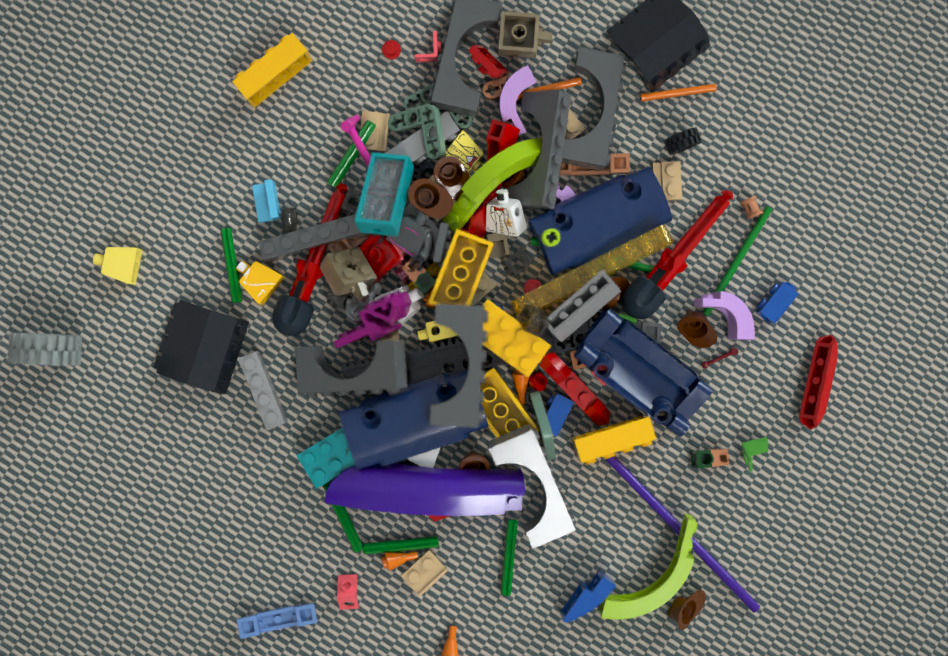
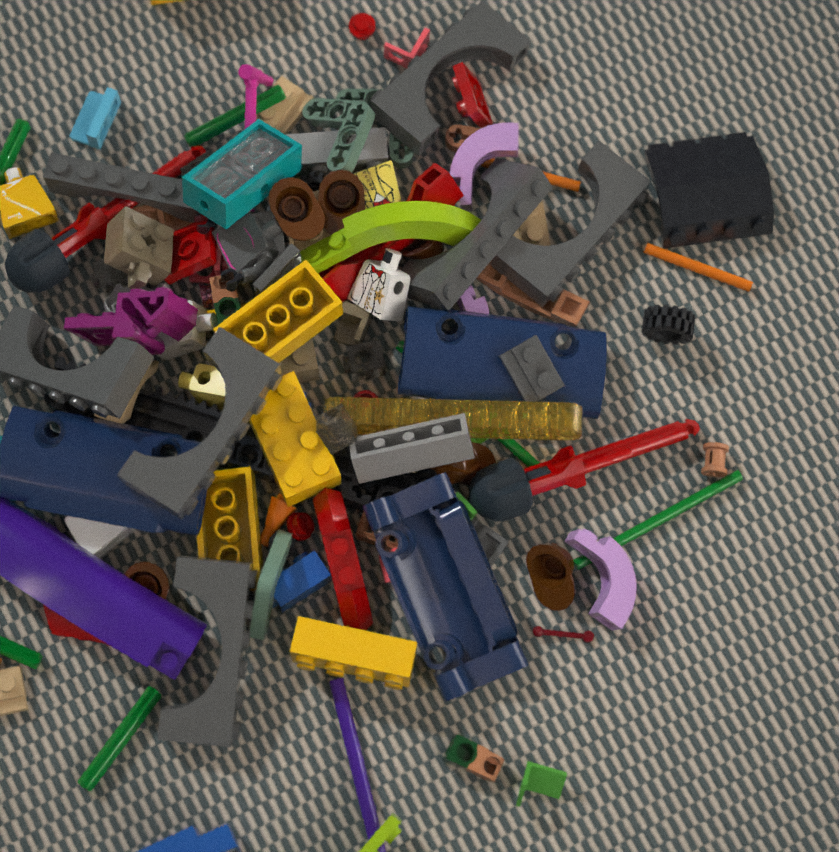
camera: 30 degrees right, 15 degrees down
clear smoke cone [279,207,298,234] -> none
dark tan hinge [498,11,553,58] -> none
lime bush [541,229,560,247] -> none
tan plate [652,161,682,201] -> none
blue brick [755,282,799,325] -> none
red brick [799,335,838,430] -> none
none -> dark grey plate [498,335,565,407]

